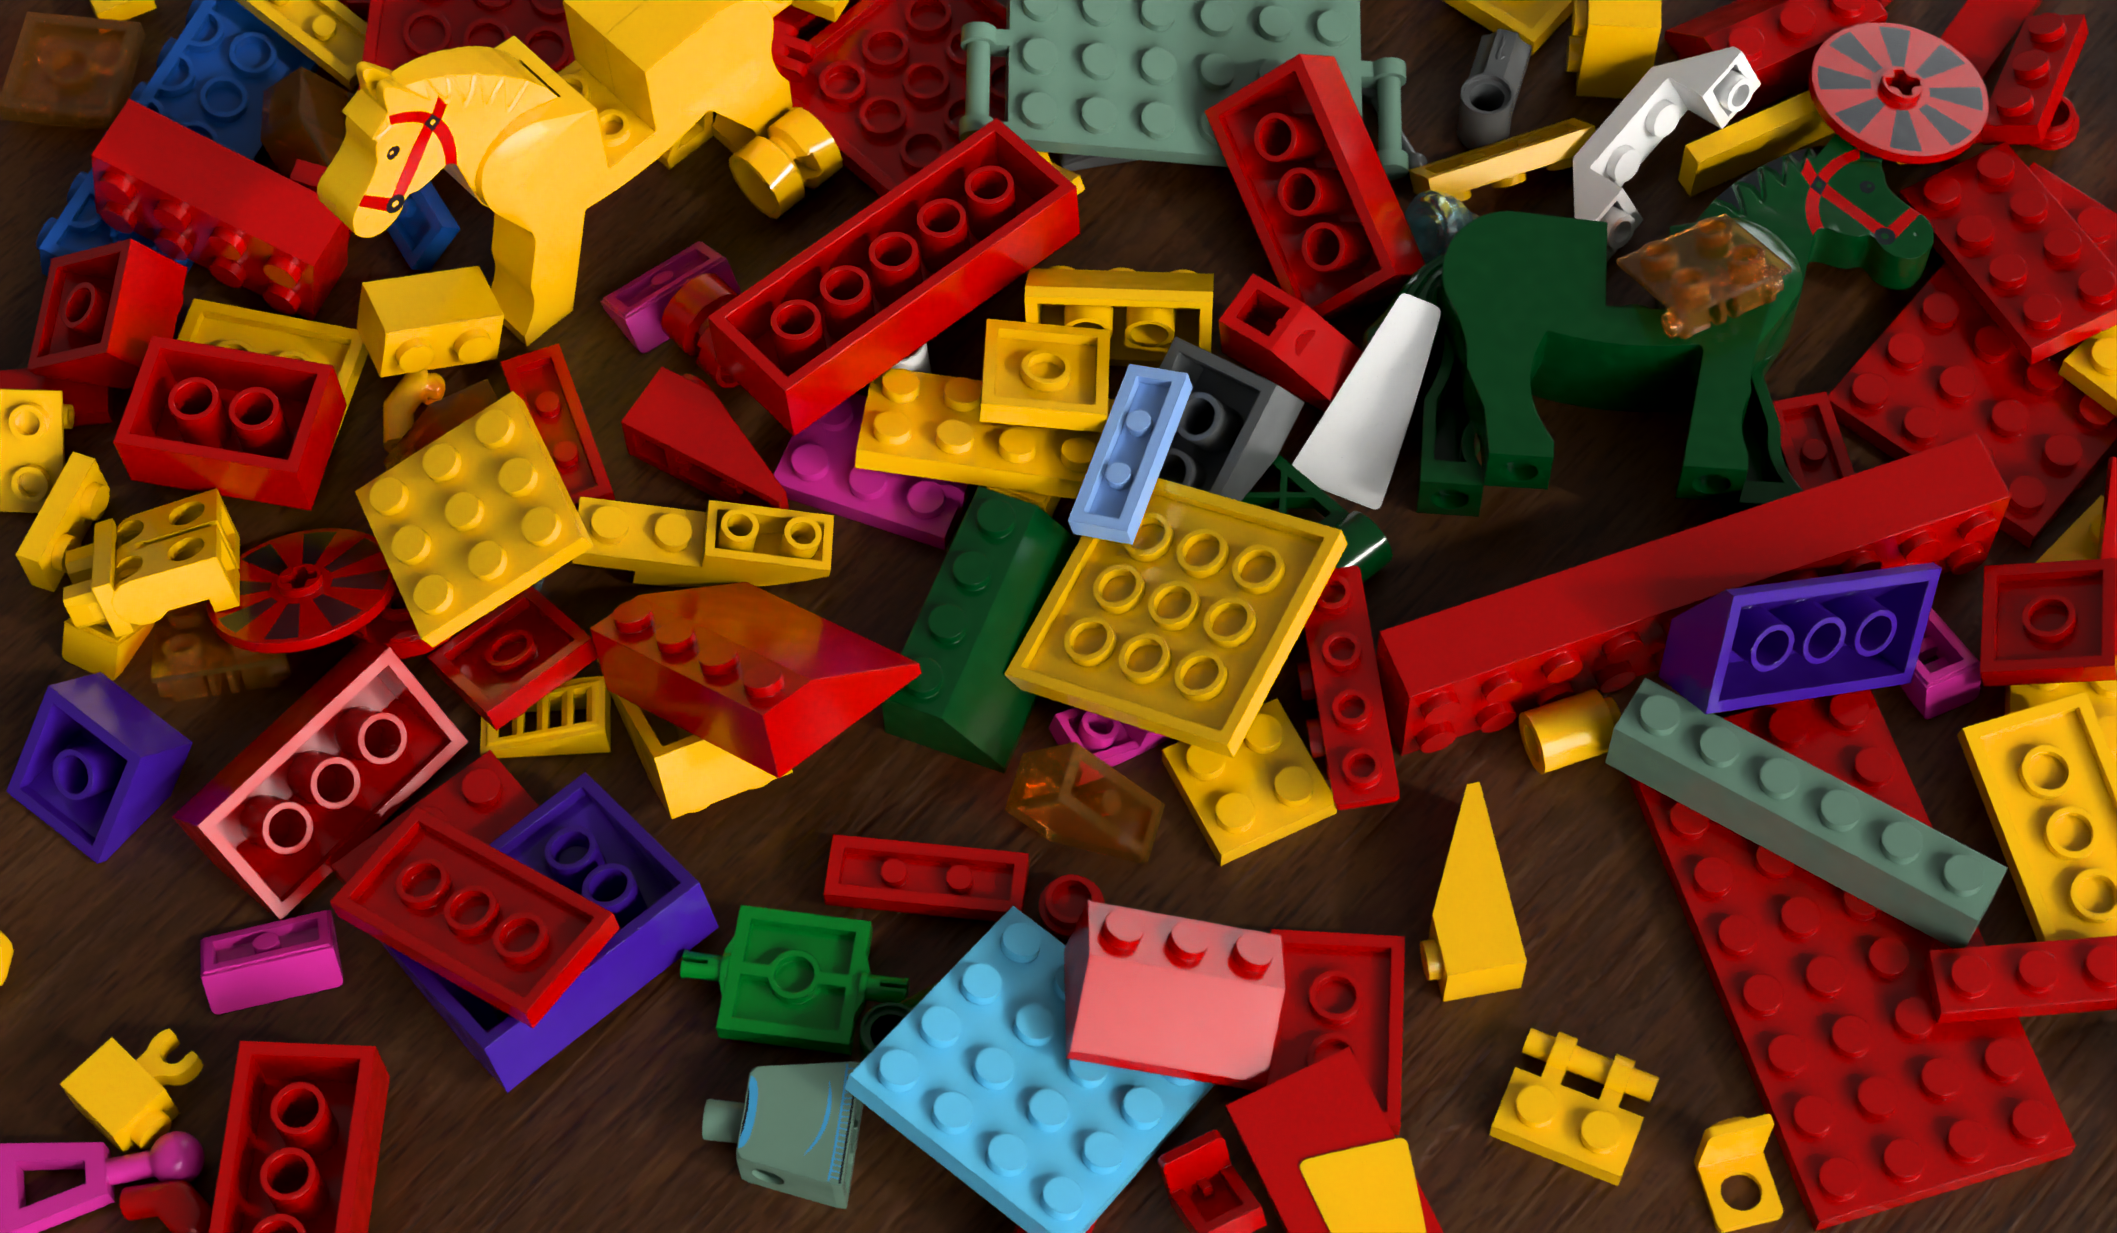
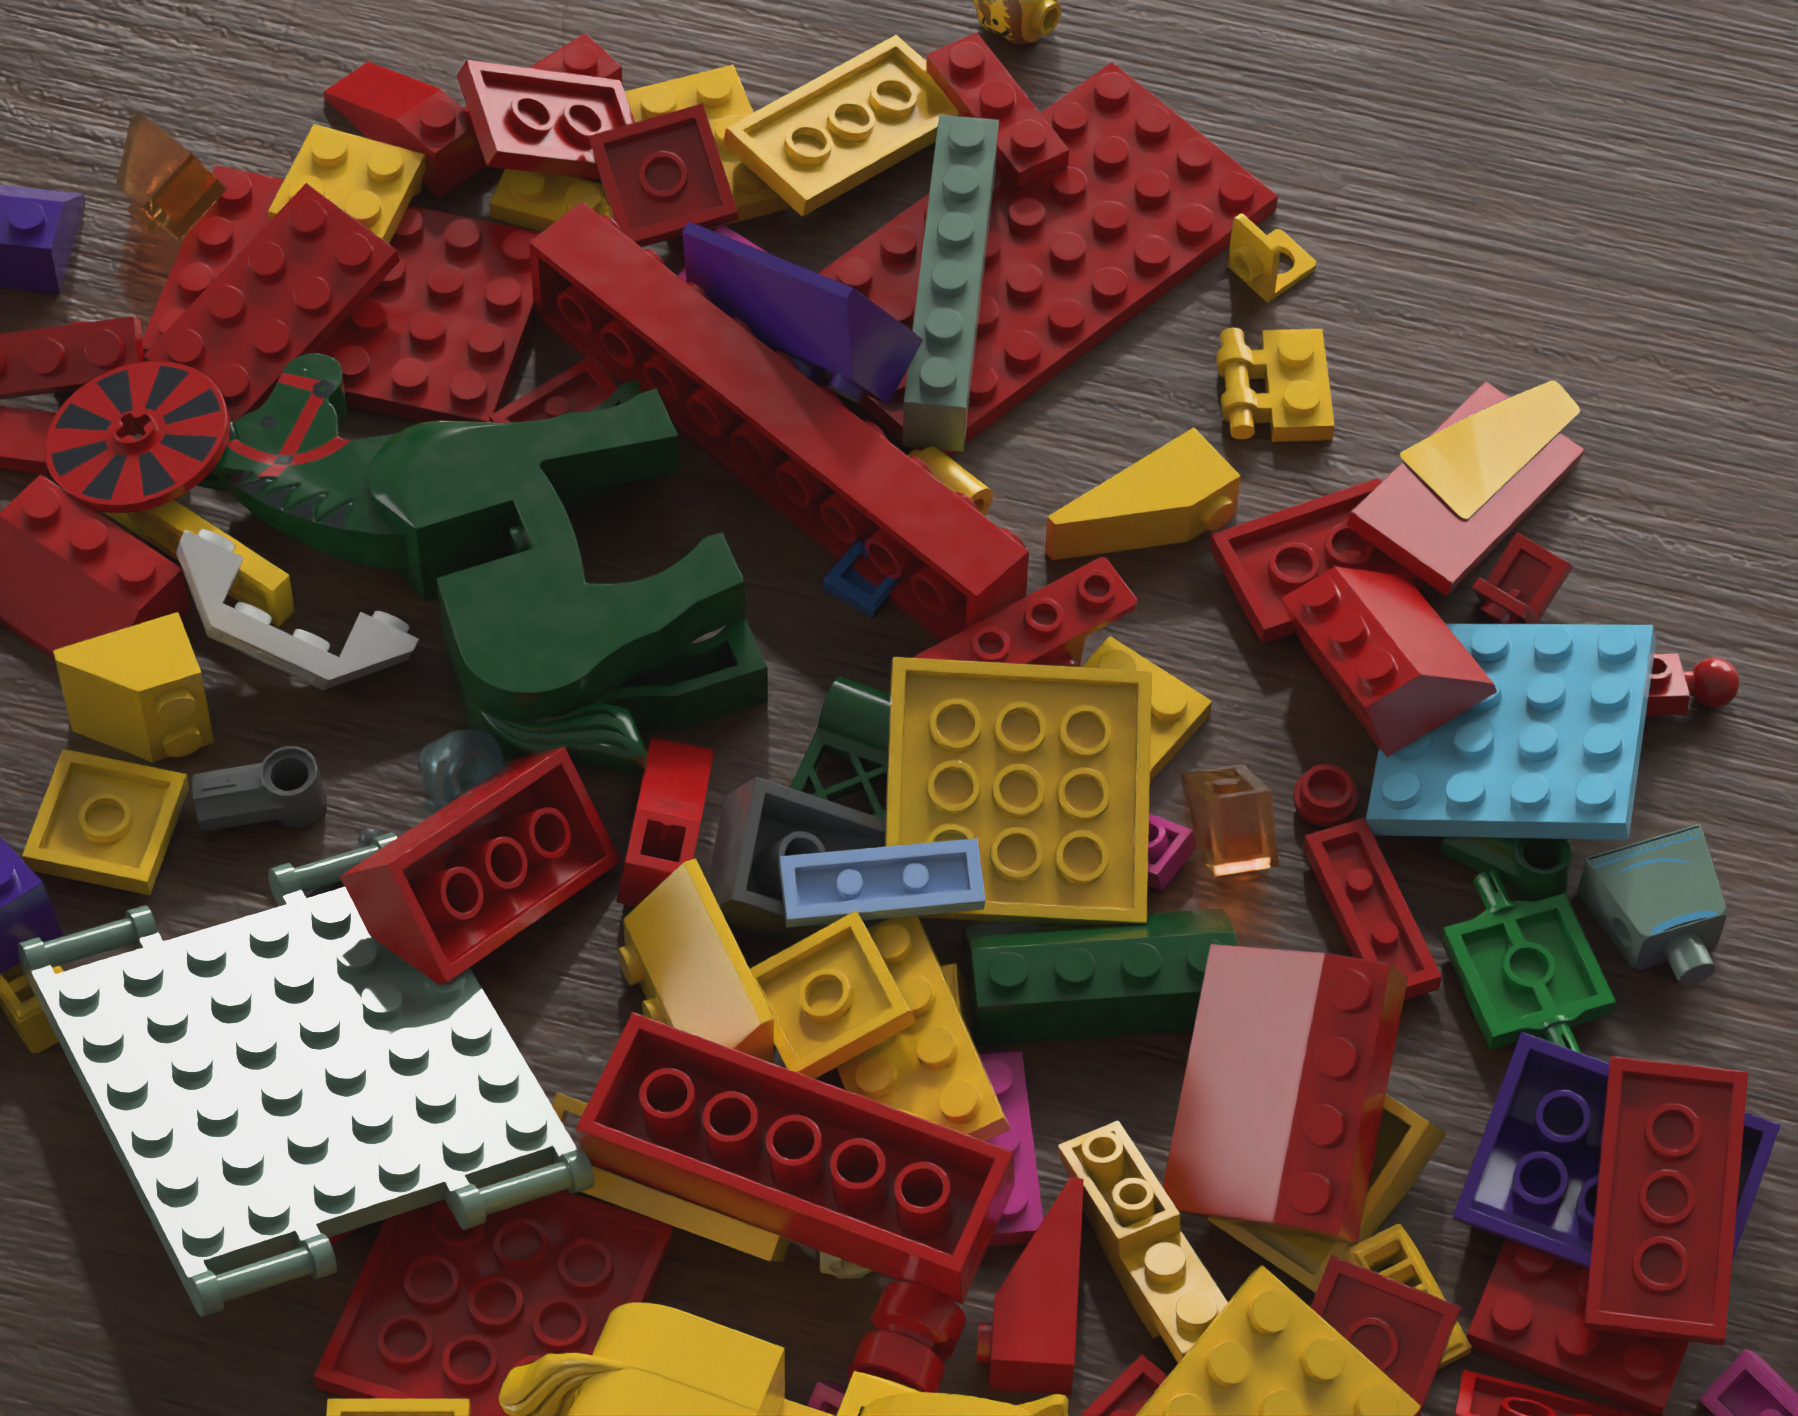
camera: 120 degrees left, 5 degrees down
white sticker [1292,293,1441,510] -> none
yellow plate [1409,118,1596,206] -> none
clear orange hinge [1616,213,1792,340] -> none

